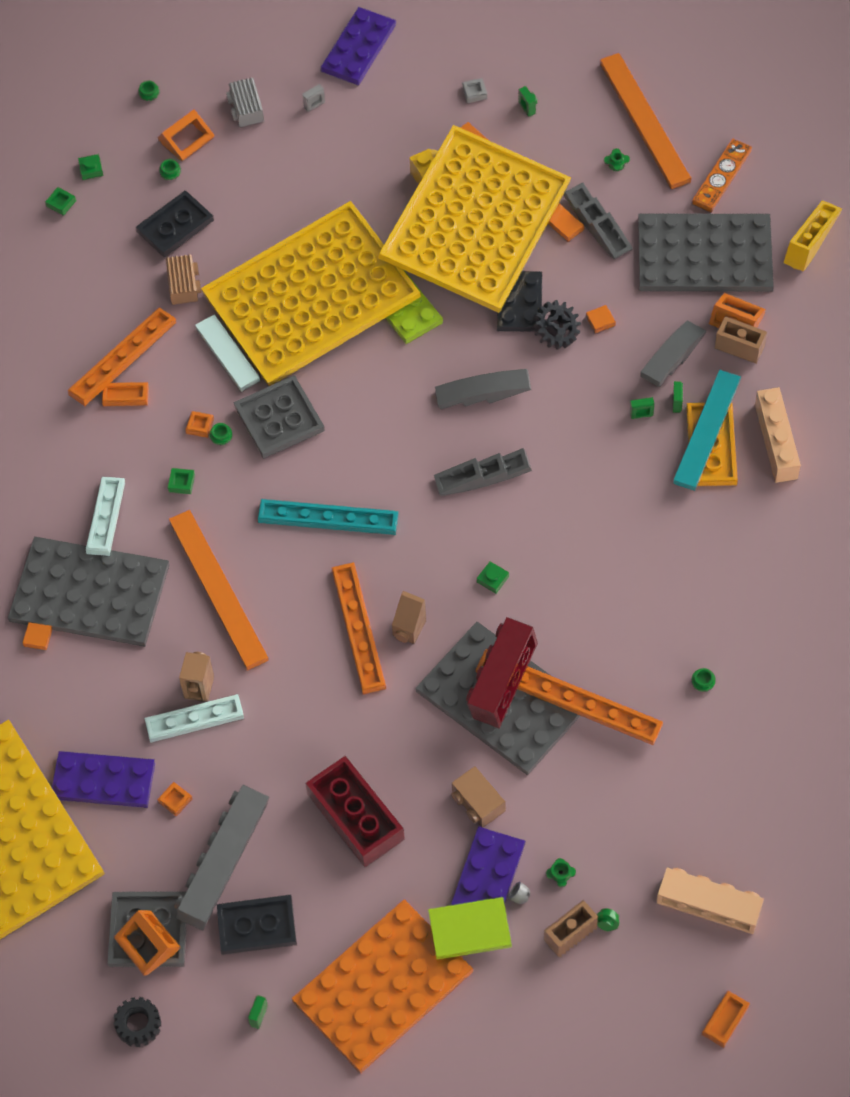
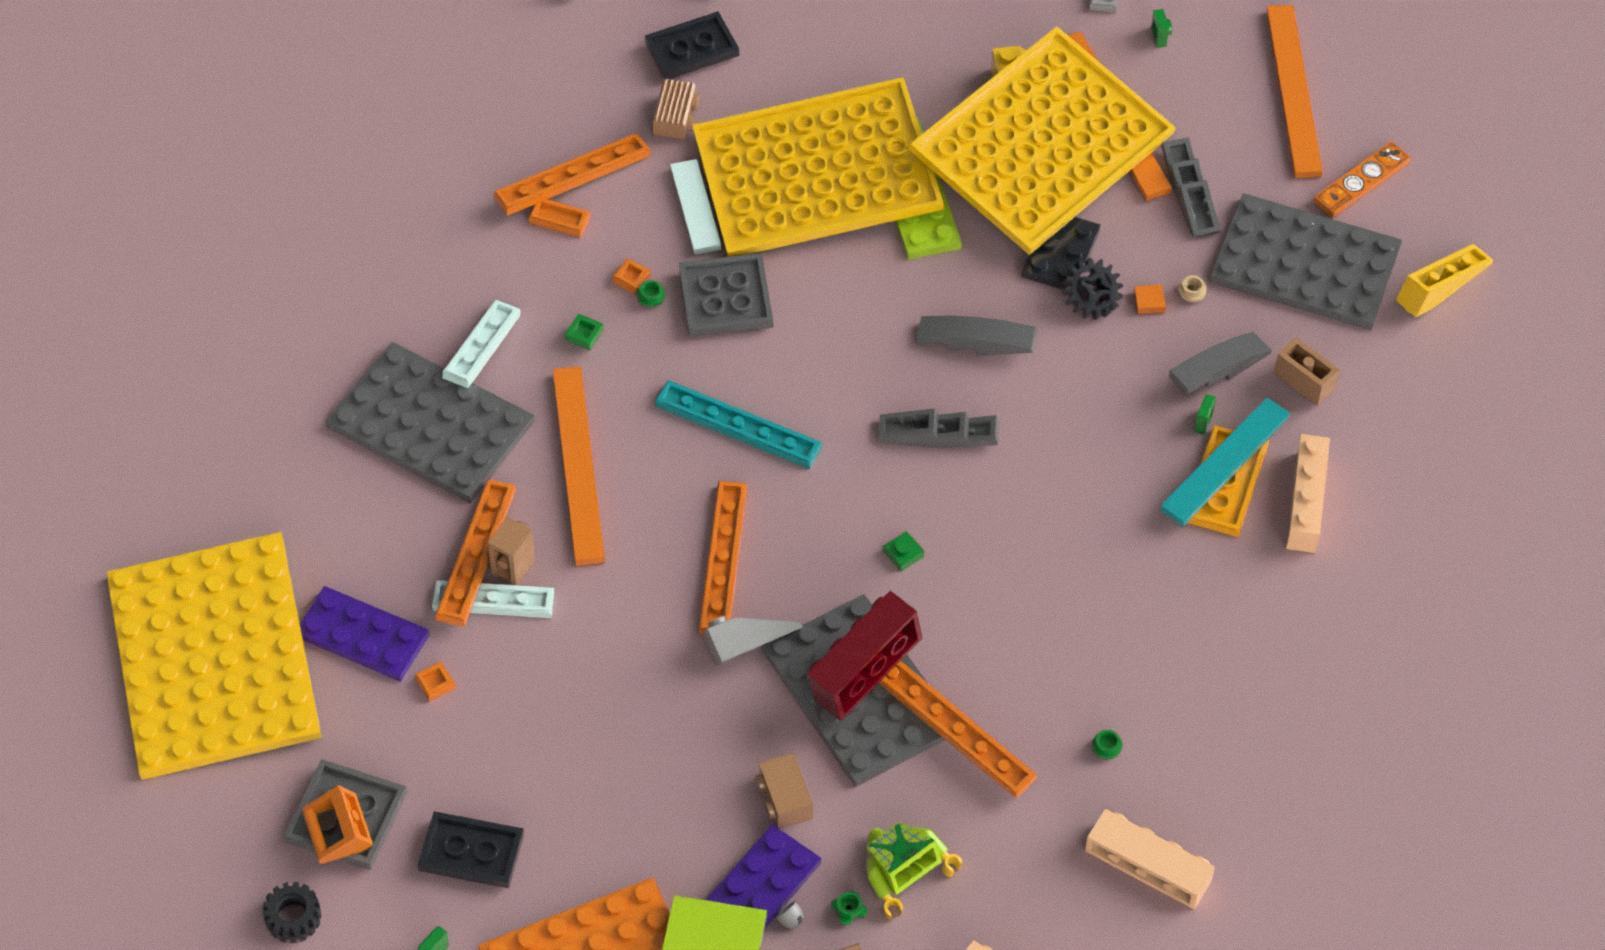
camera: 15 degrees right, 5 degrees down
orange tile [23,622,53,650] -> none
dark grey brick [174,785,269,931] -> none
dark red brick [305,755,405,867] -> none
medium nougat slope [392,591,426,644] -> none
green plate [604,149,630,171] -> none
green tile [630,397,655,419] -> none
orange tile [709,293,766,328] -> none
none -> orange tile [435,479,516,627]
none -> light grey slope [703,616,803,666]
none -> lime torso [866,823,962,920]
none -> light nougat brick [1085,809,1215,909]
none -> tan plate [1178,275,1207,302]

